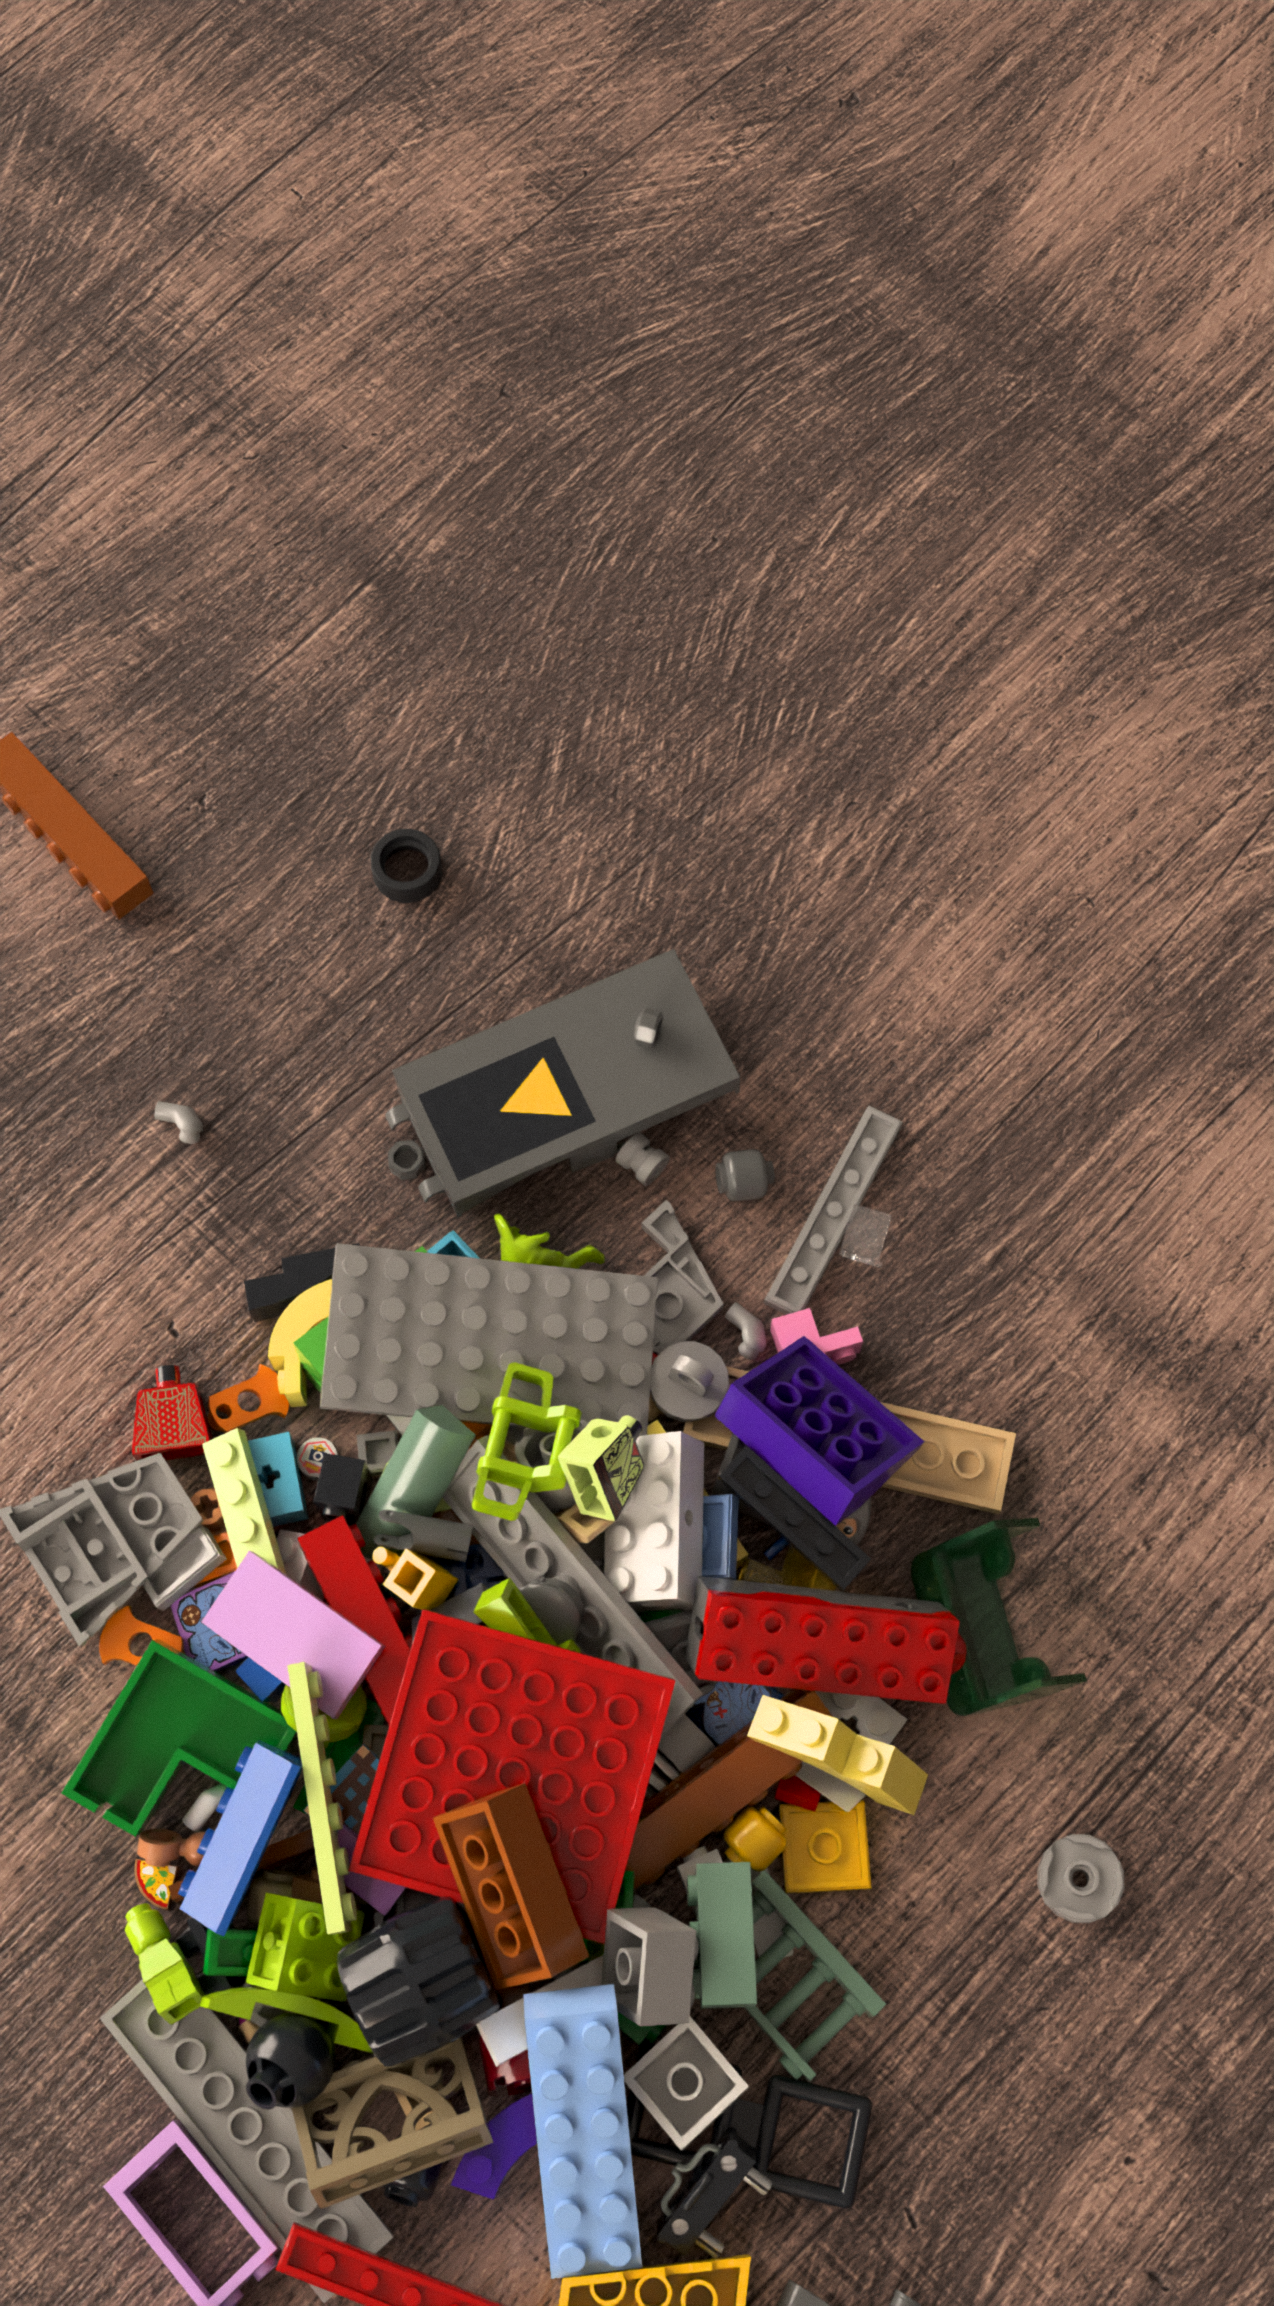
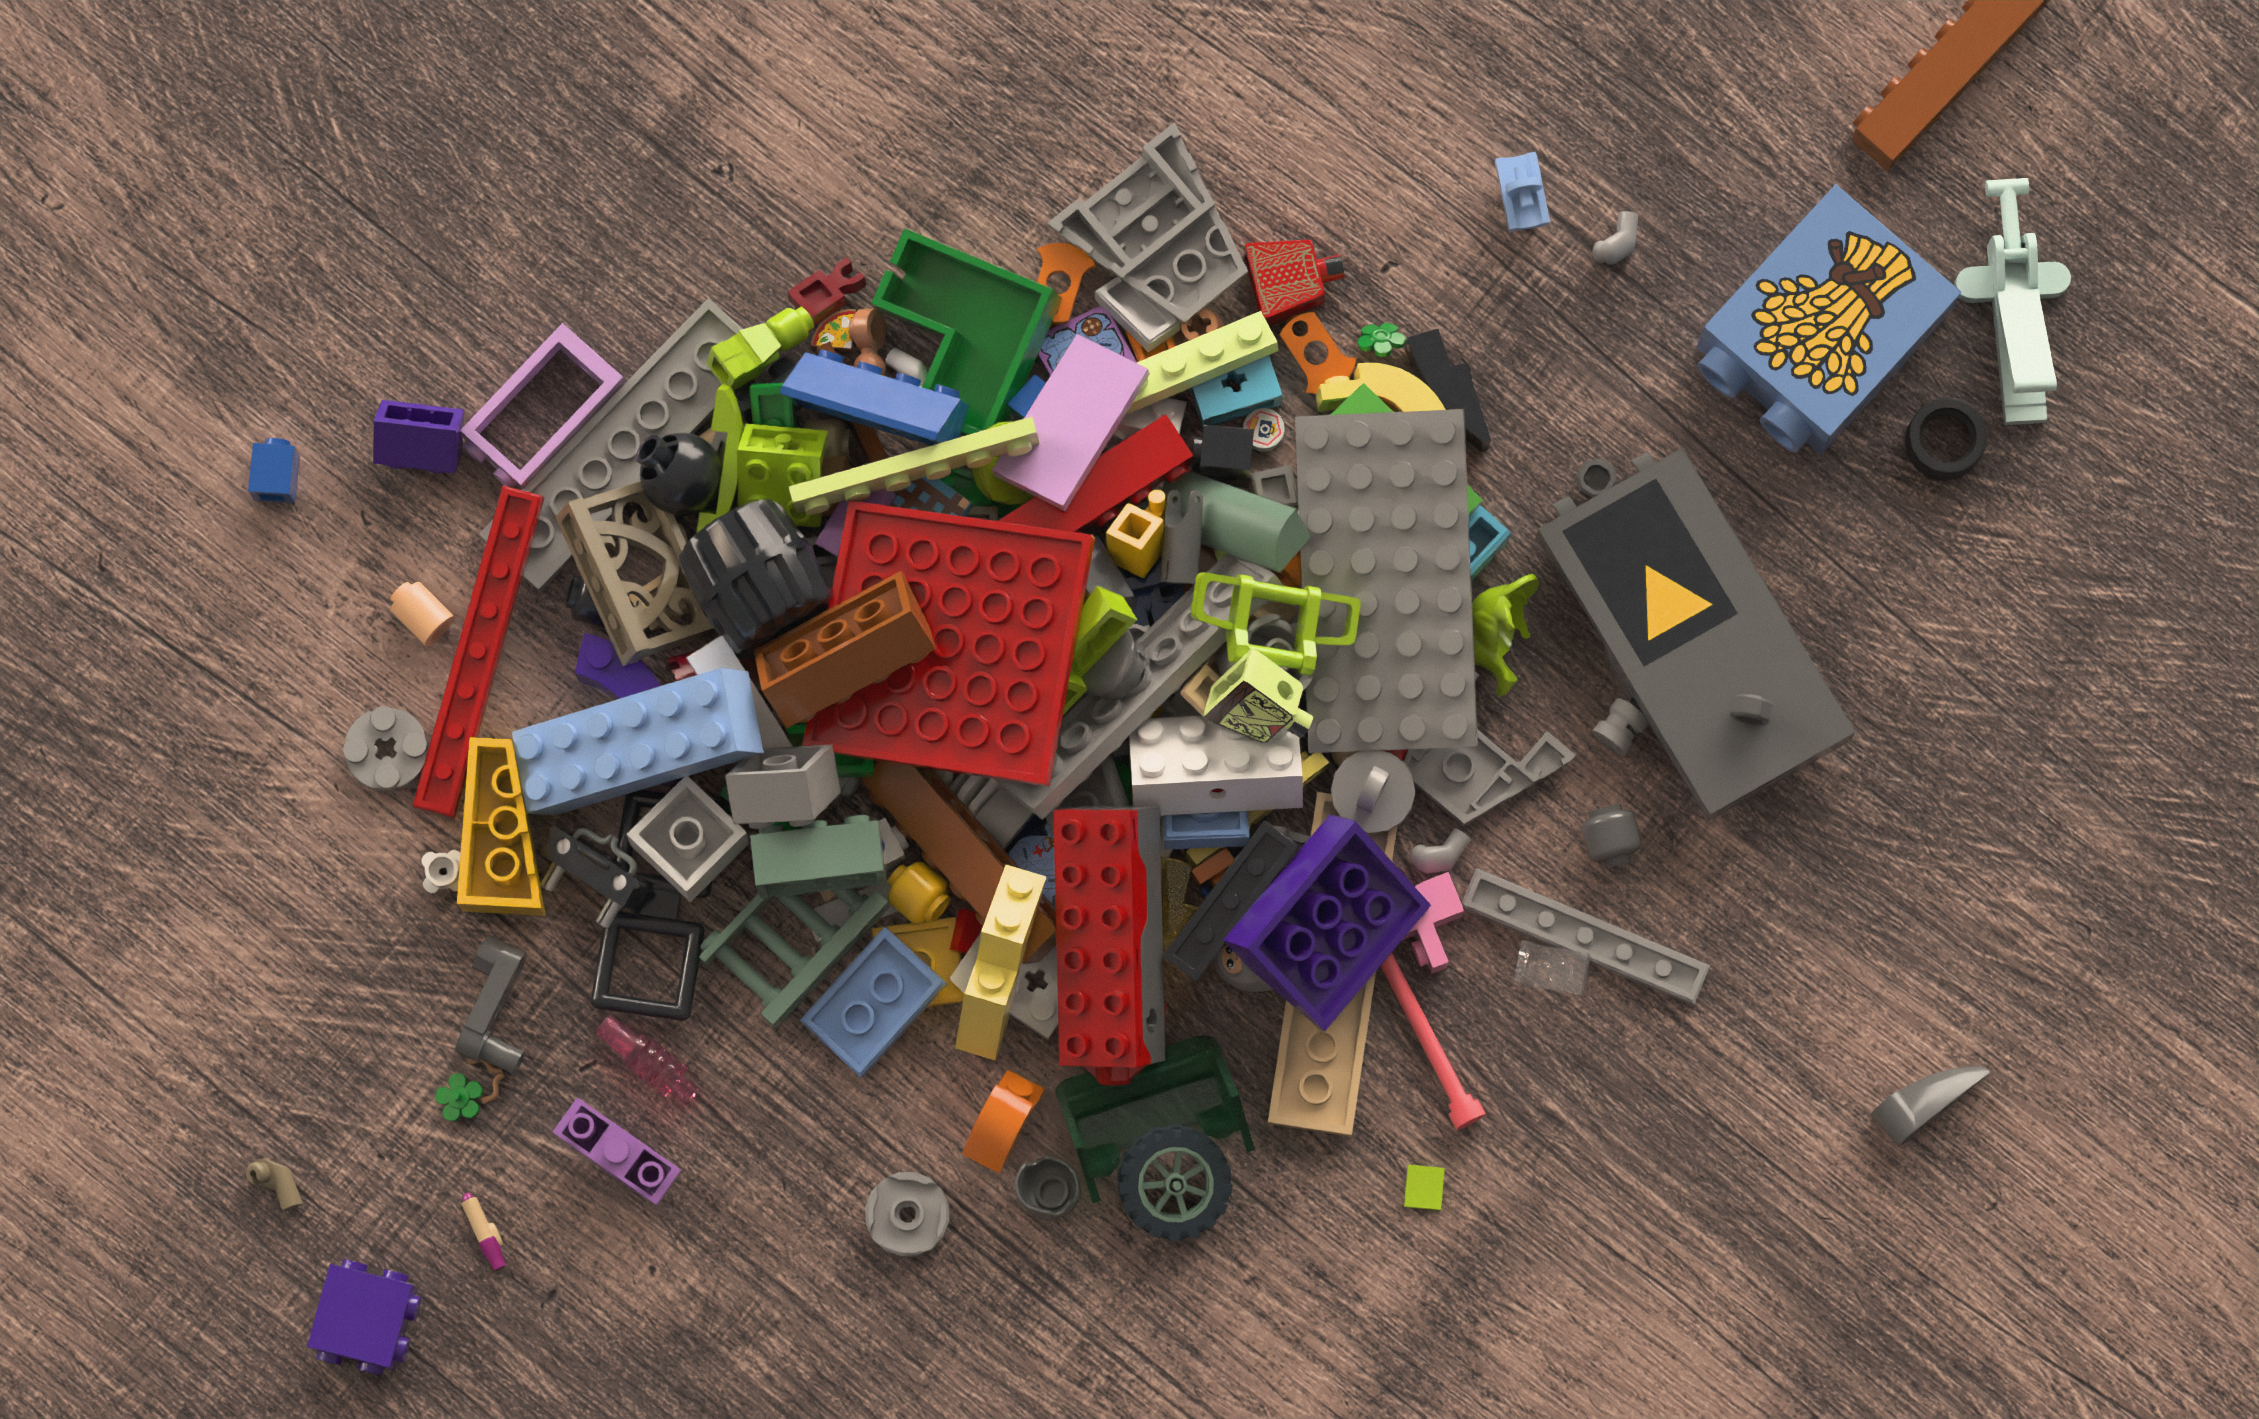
camera: 85 degrees right, 10 degrees up
none -> medium lavender slope [553,1097,682,1205]
none -> clear pink hinge [595,1014,699,1103]
none -> dark red plate [787,257,866,326]
none -> medium blue tile [800,927,948,1078]
none -> orange brick [962,1069,1045,1173]
none -> dark grey hair [1014,1155,1081,1221]
none -> black wheel [1117,1124,1232,1241]
none -> orange tile [1189,847,1235,887]
none -> plant [1358,323,1405,357]
none -> coral piece [1380,952,1486,1130]
none -> lime piece [1404,1165,1445,1211]
none -> light blue hips [1495,152,1550,232]
none -> medium blue brick [1696,184,1961,456]
none -> piece [1871,1066,1990,1147]
none -> light aqua piece [1954,178,2071,425]

